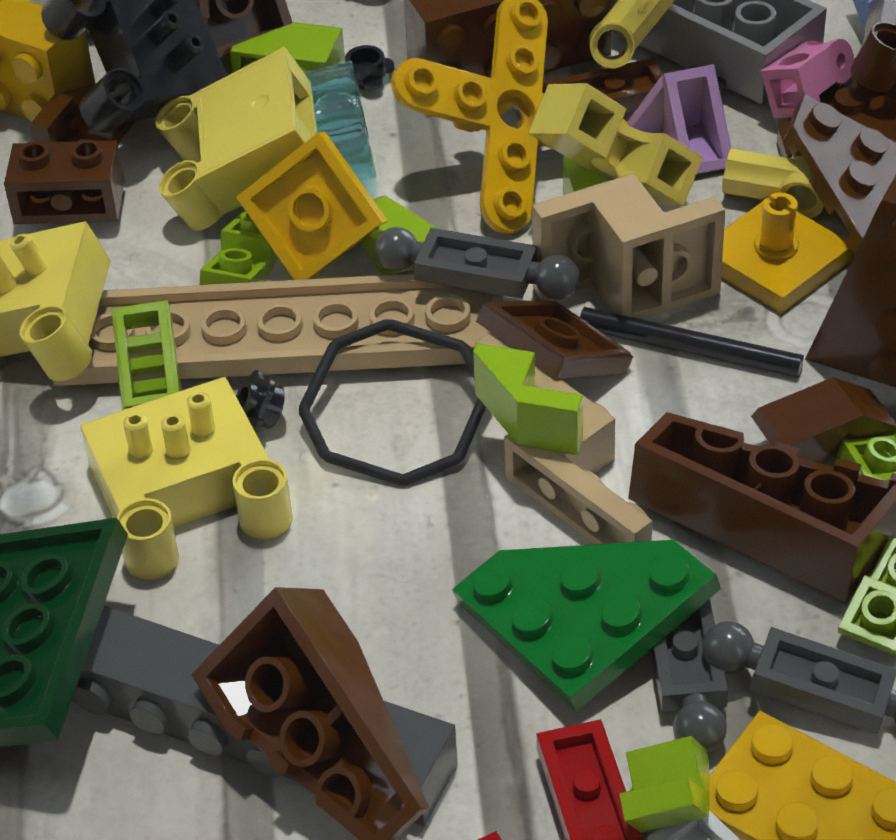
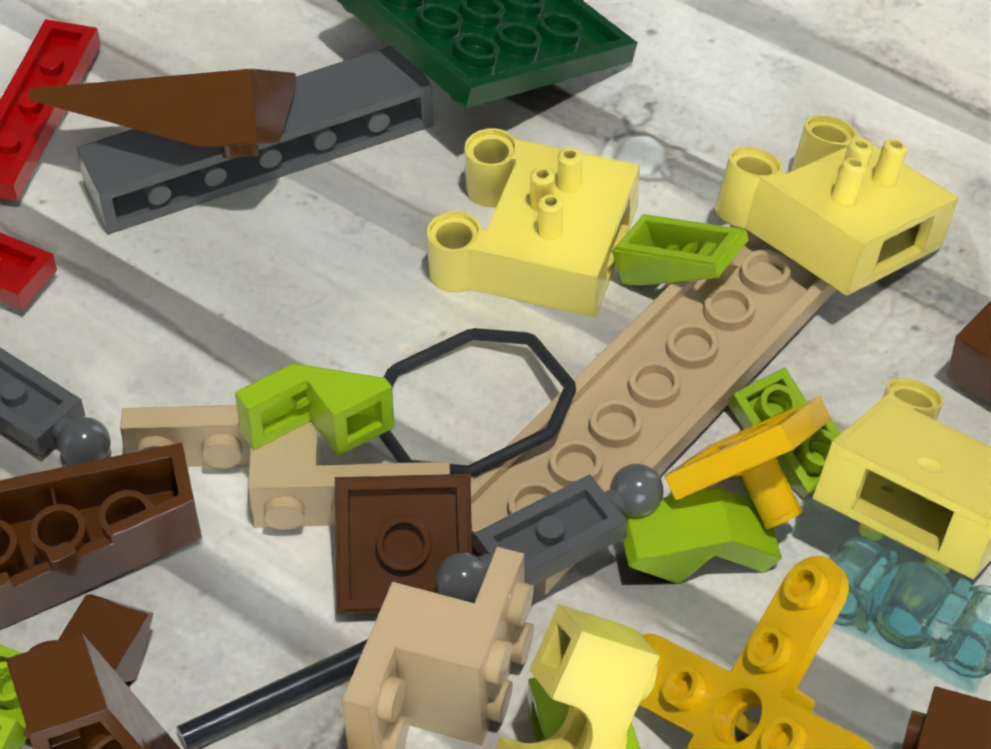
camera: 130 degrees right, 5 degrees up
black plate [236,370,285,433] -> none
green plate [452,540,721,712] -> none

